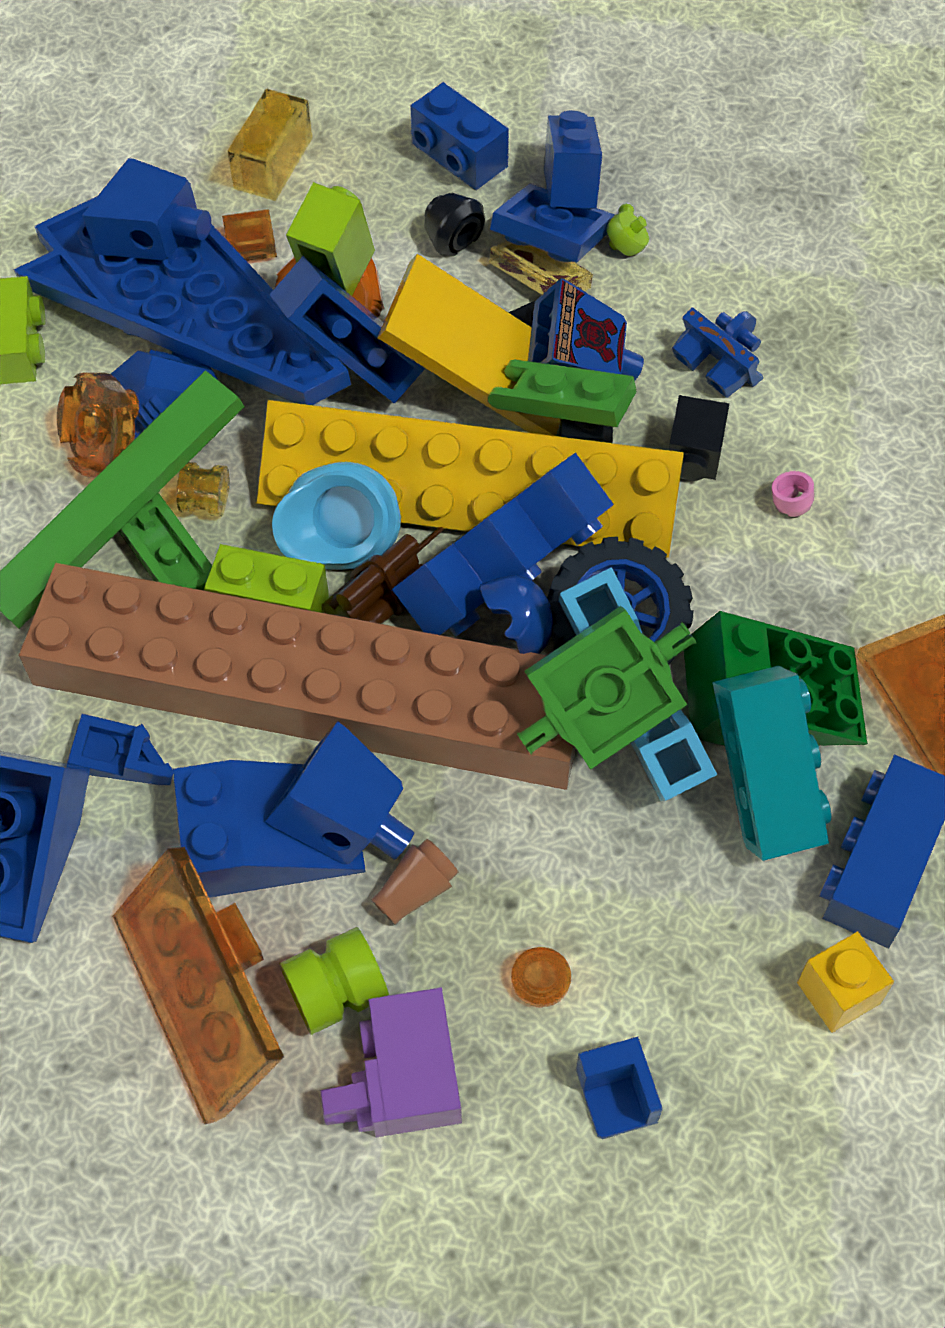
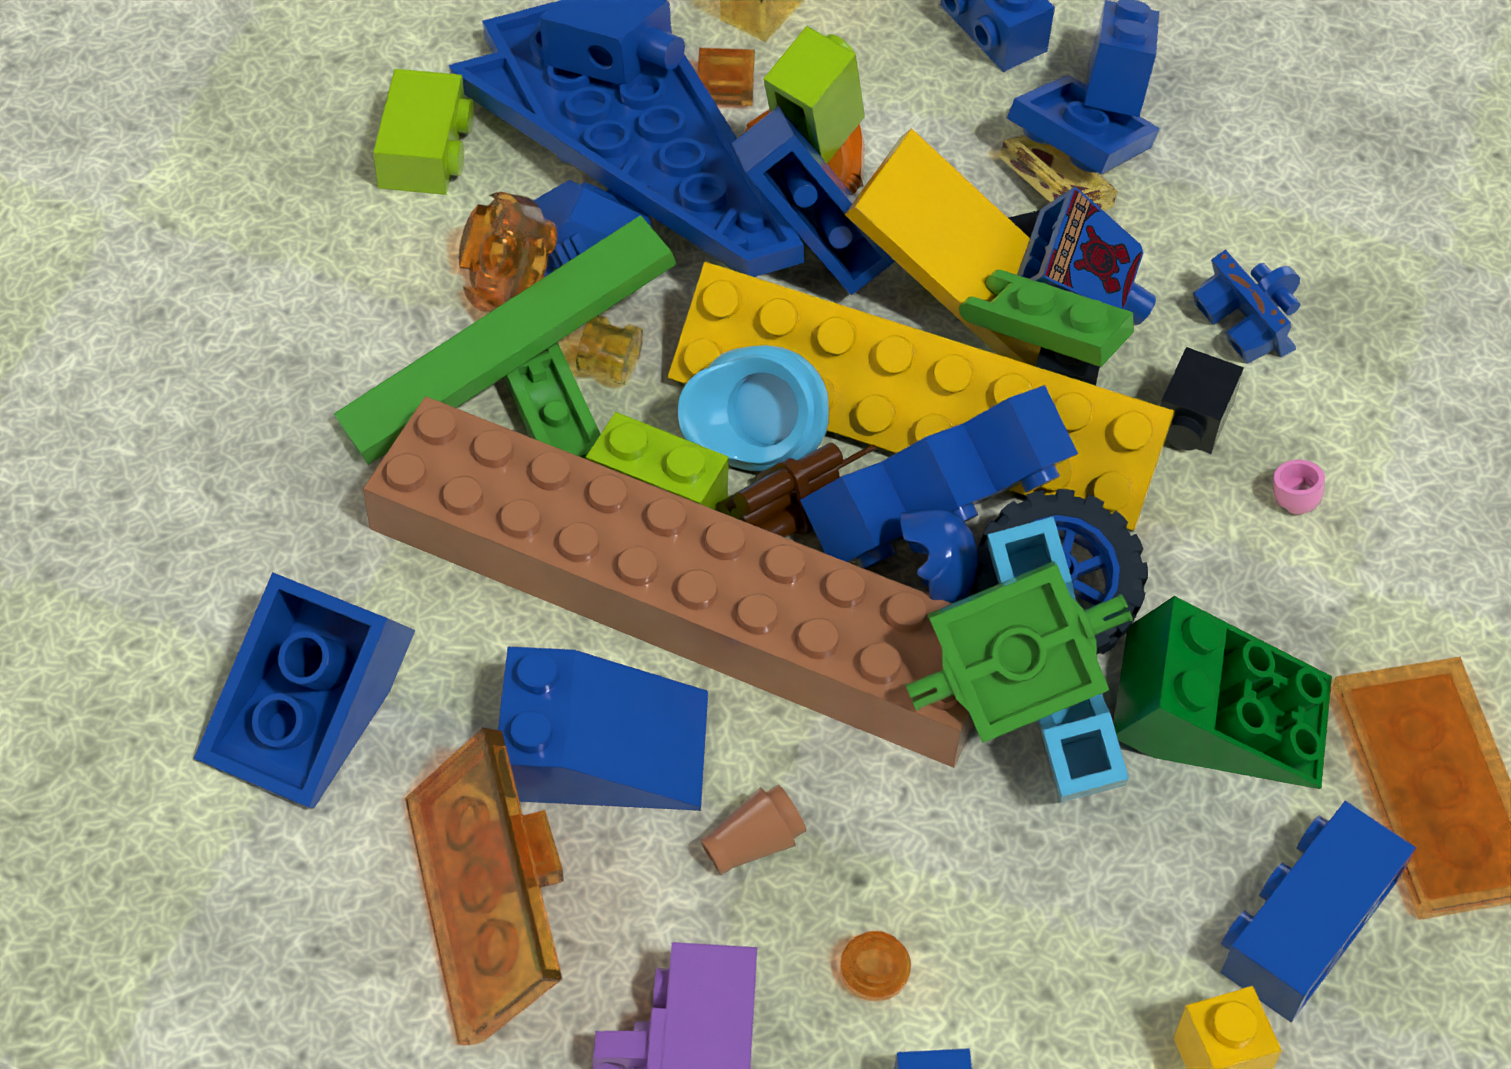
camera: 10 degrees right, 5 degrees down
blue slope [67,714,173,785] -> none
blue torso [265,721,415,864] -> none
lime wheel [279,927,389,1035] -> none
black cone [424,193,485,256] -> none
lime piece [607,204,649,256] -> none
teal brick [713,666,832,861] -> none

